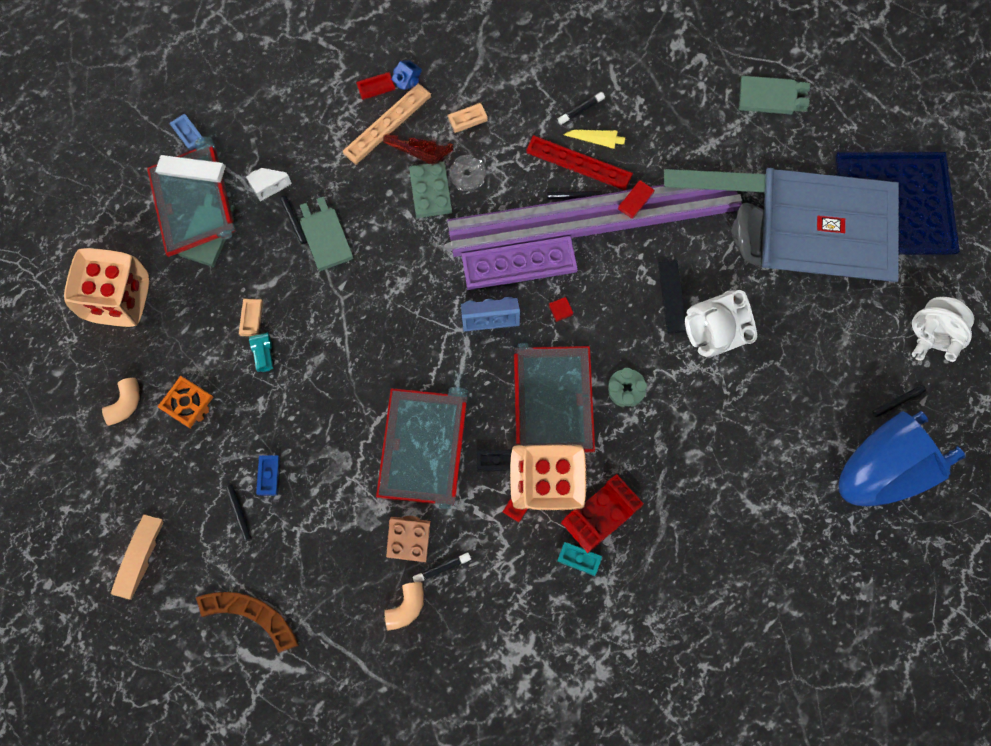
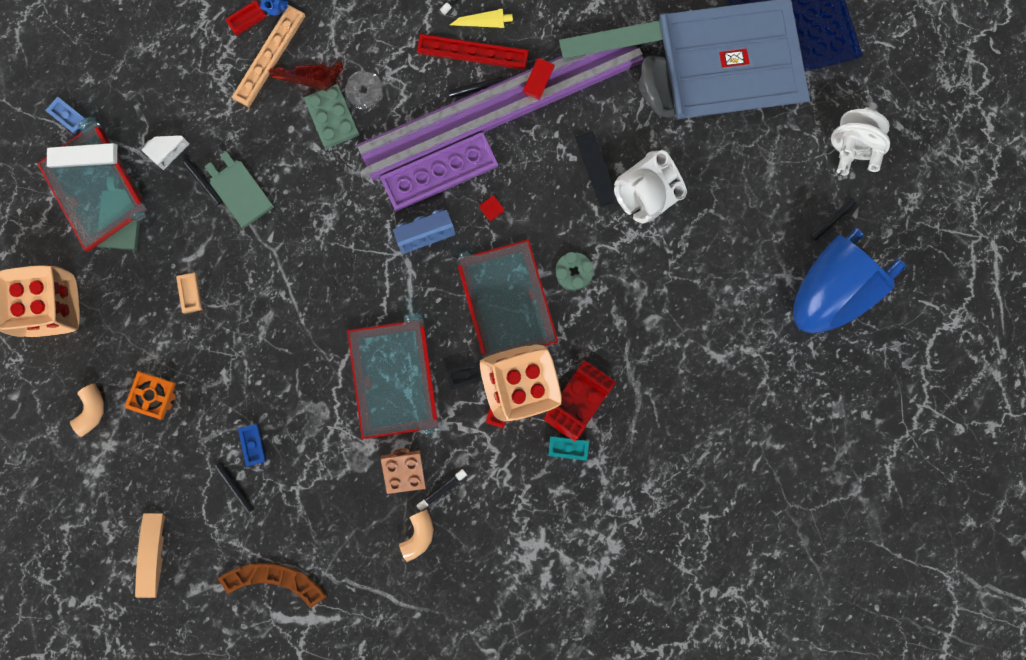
camera: 15 degrees left, 10 degrees up
teal piece [249,333,273,372] -> none
light nougat plate [448,103,488,133] -> none

